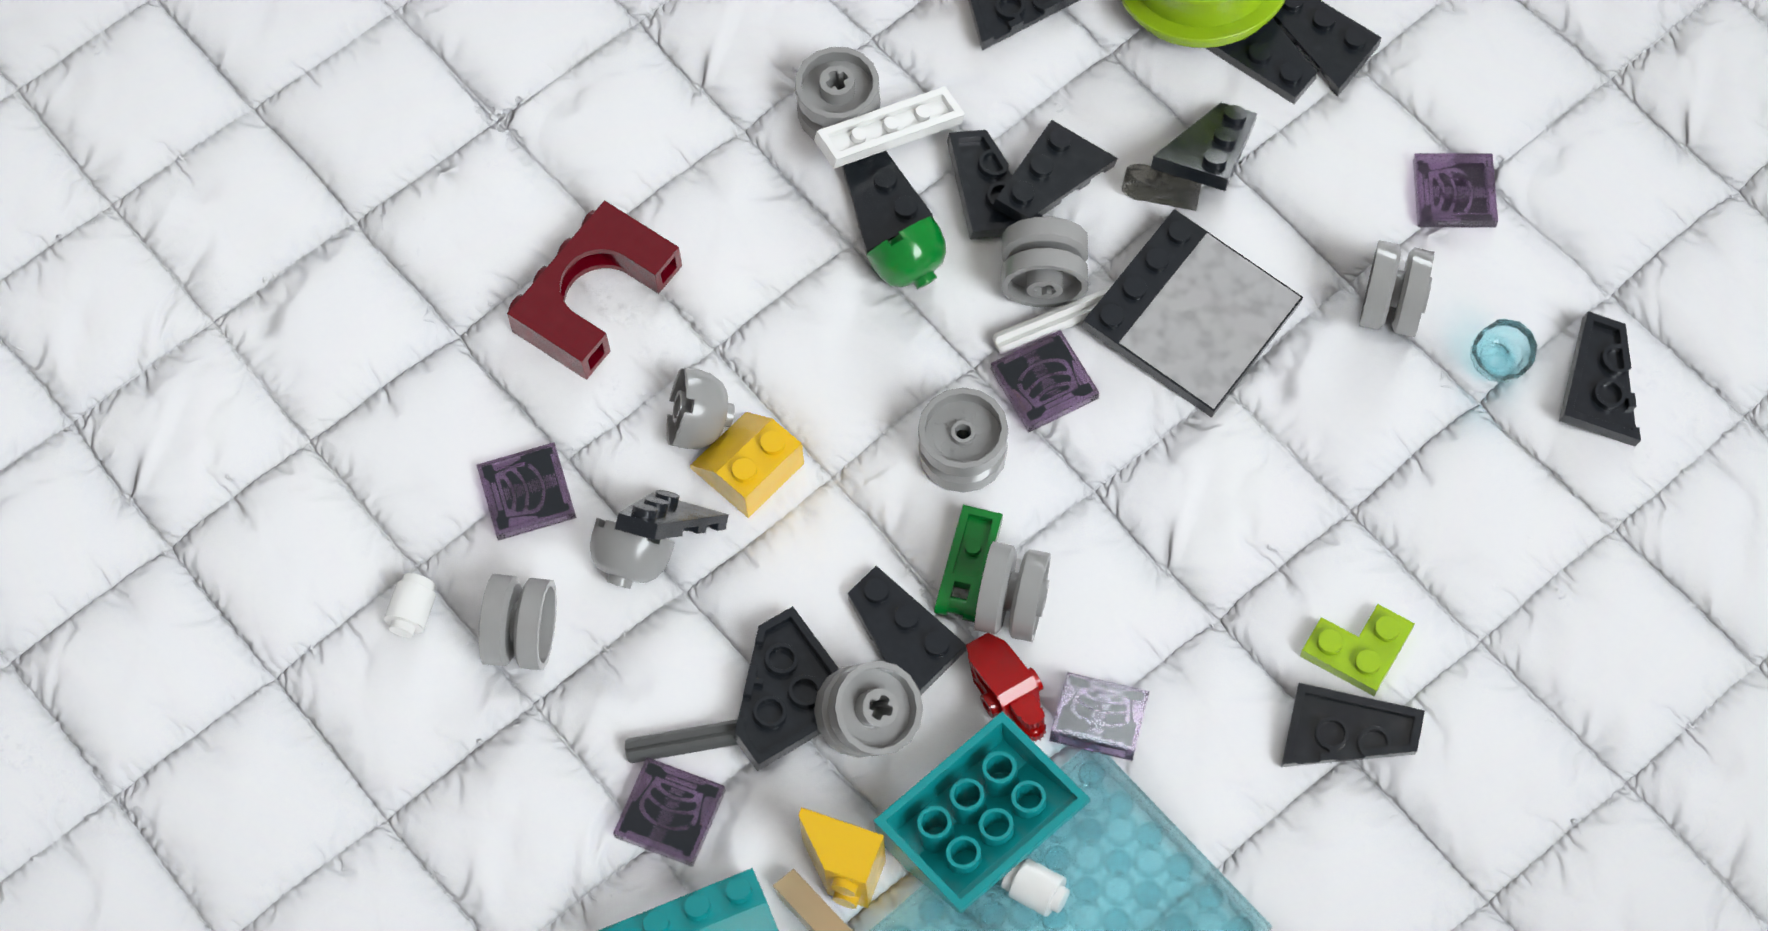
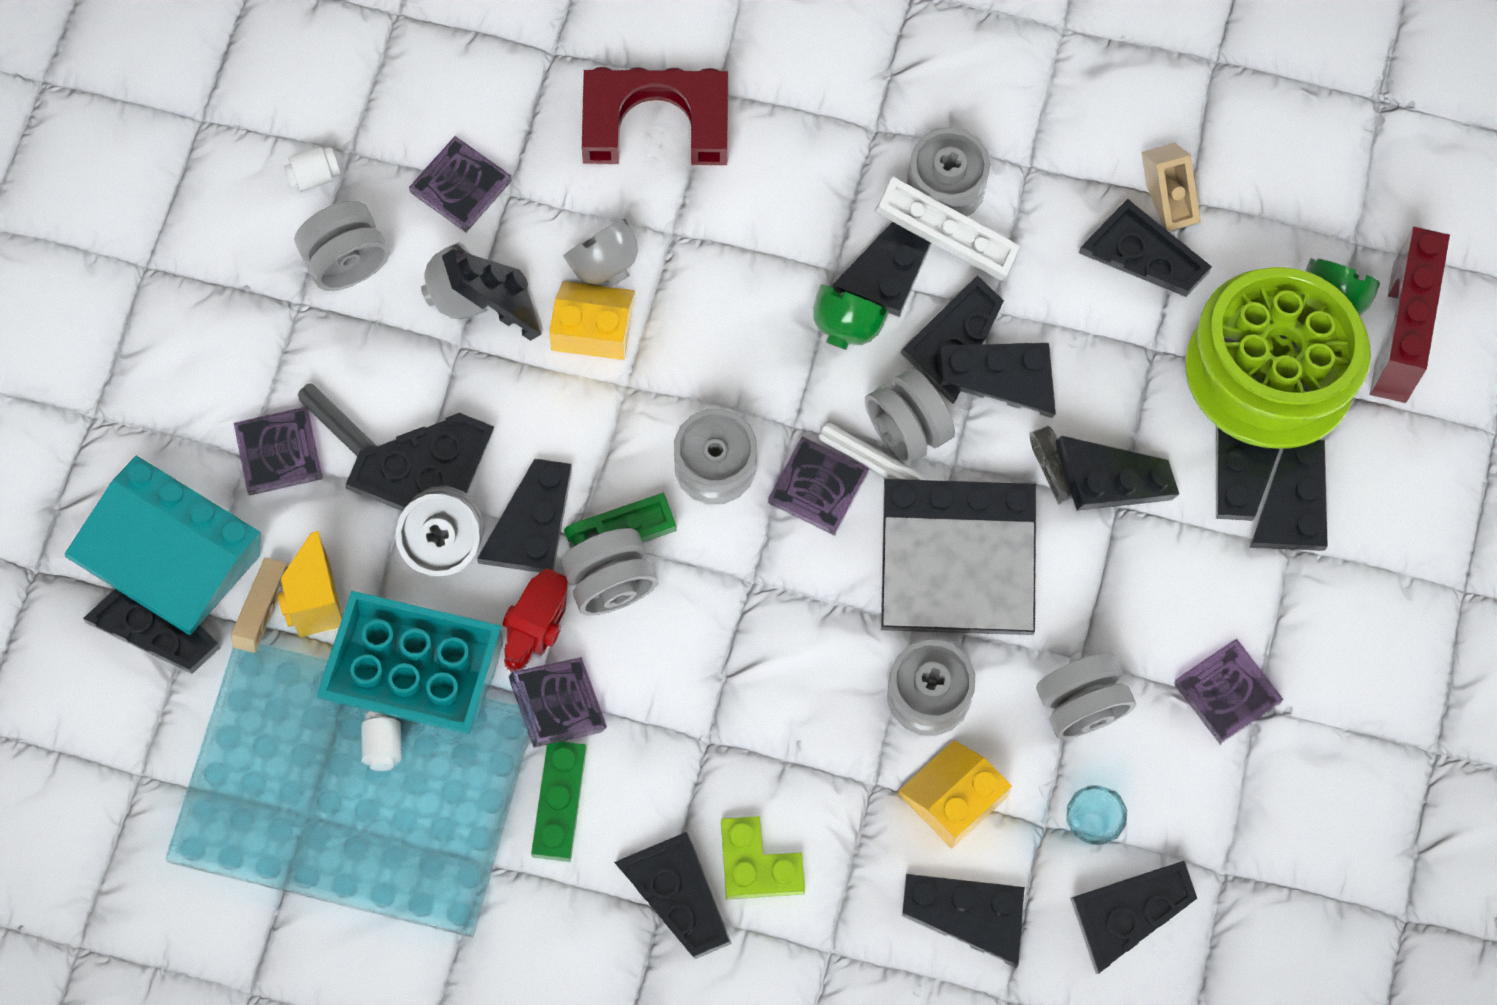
camera: 50 degrees right, 5 degrees up
none -> green plate [531,740,587,862]
none -> light grey wheel [887,639,975,736]
none -> yellow slope [898,740,1012,849]
none -> black wing [902,874,1025,968]

